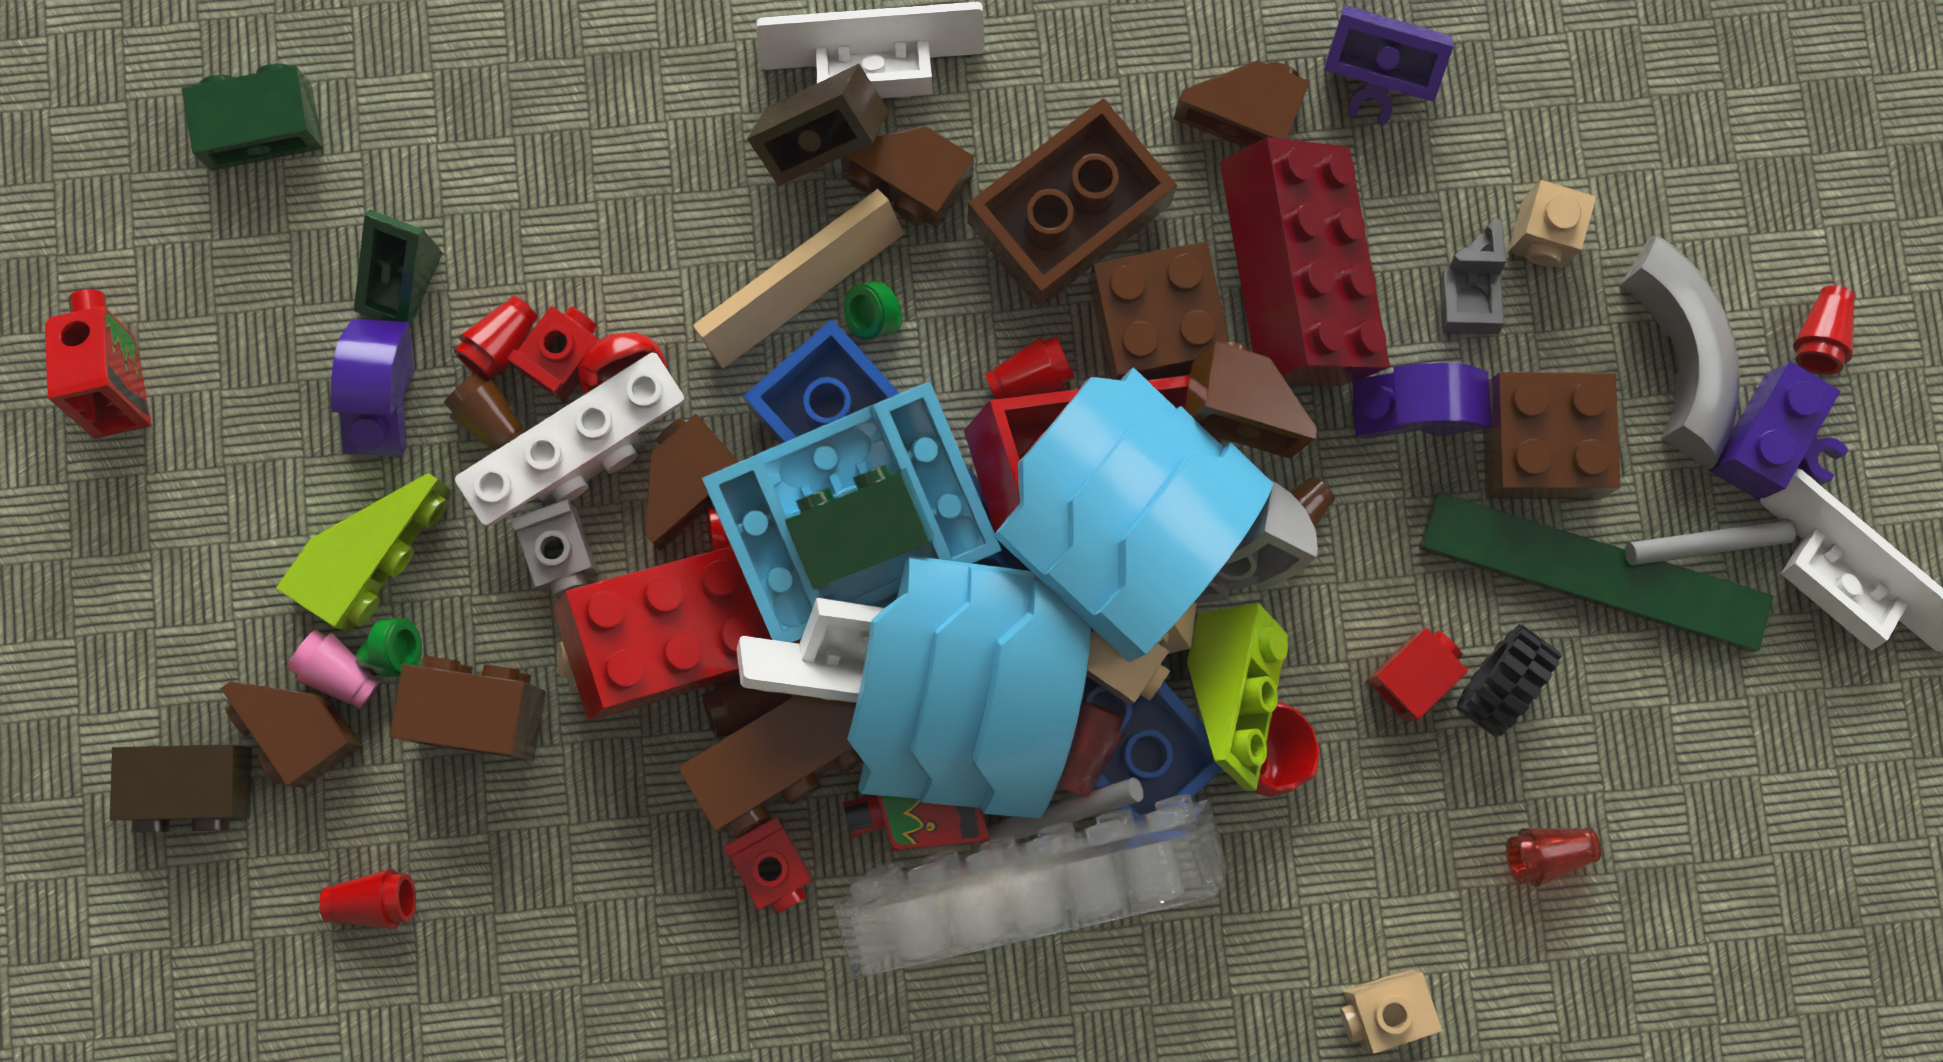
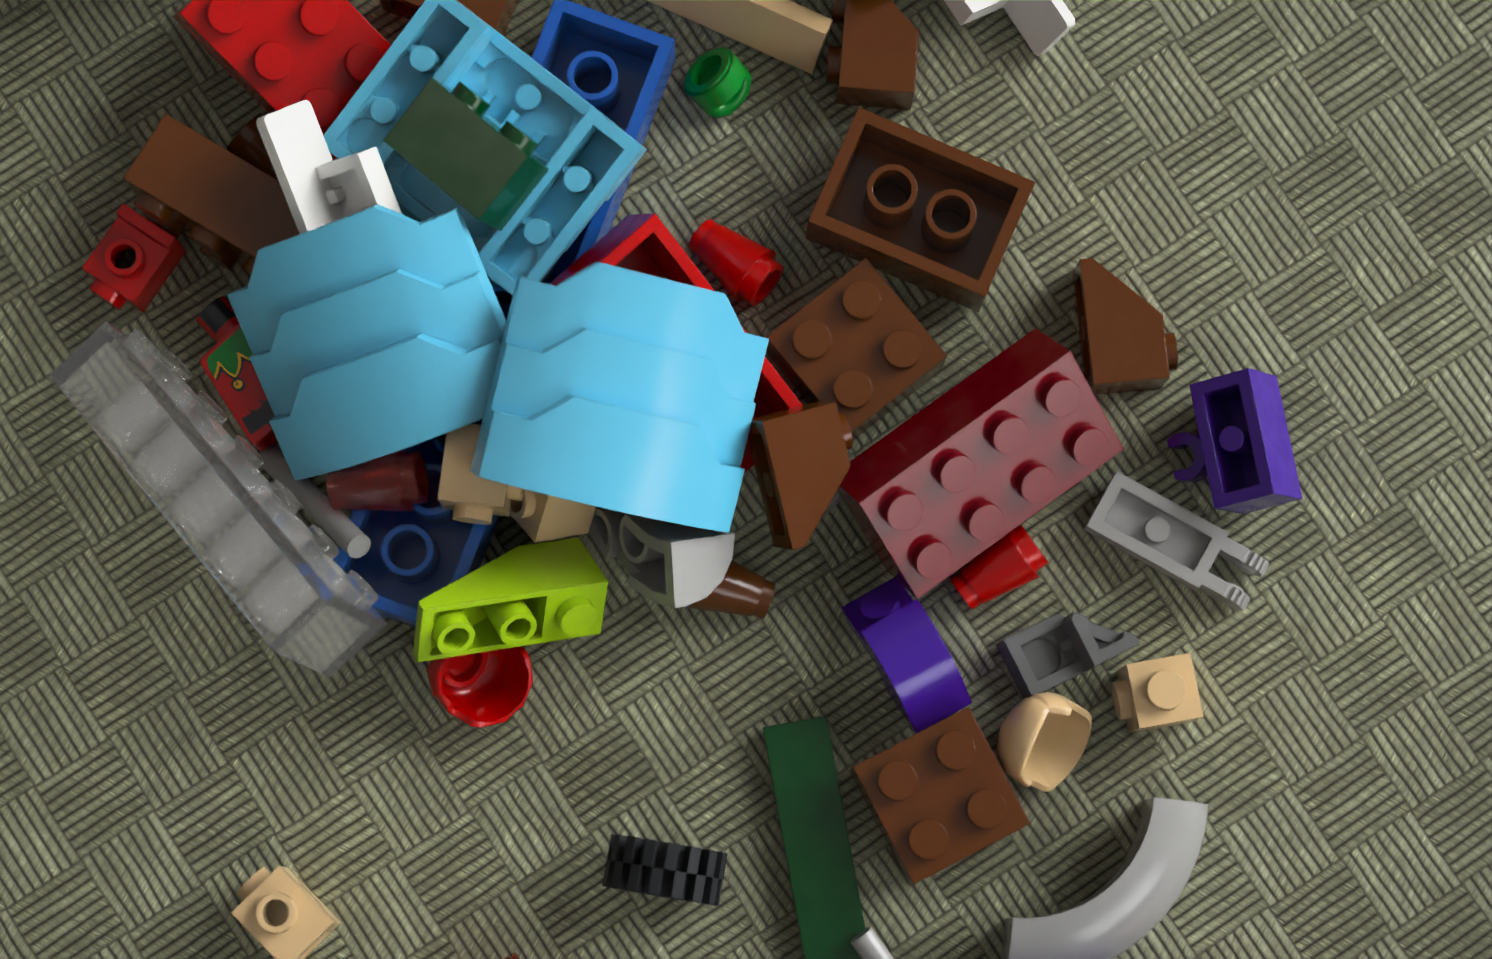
camera: 65 degrees right, 0 degrees up
red brick [1366,628,1469,723] -> none
none -> red cone [950,524,1049,610]
none -> tan hair [996,692,1092,792]
none -> light grey hinge [1083,471,1269,611]

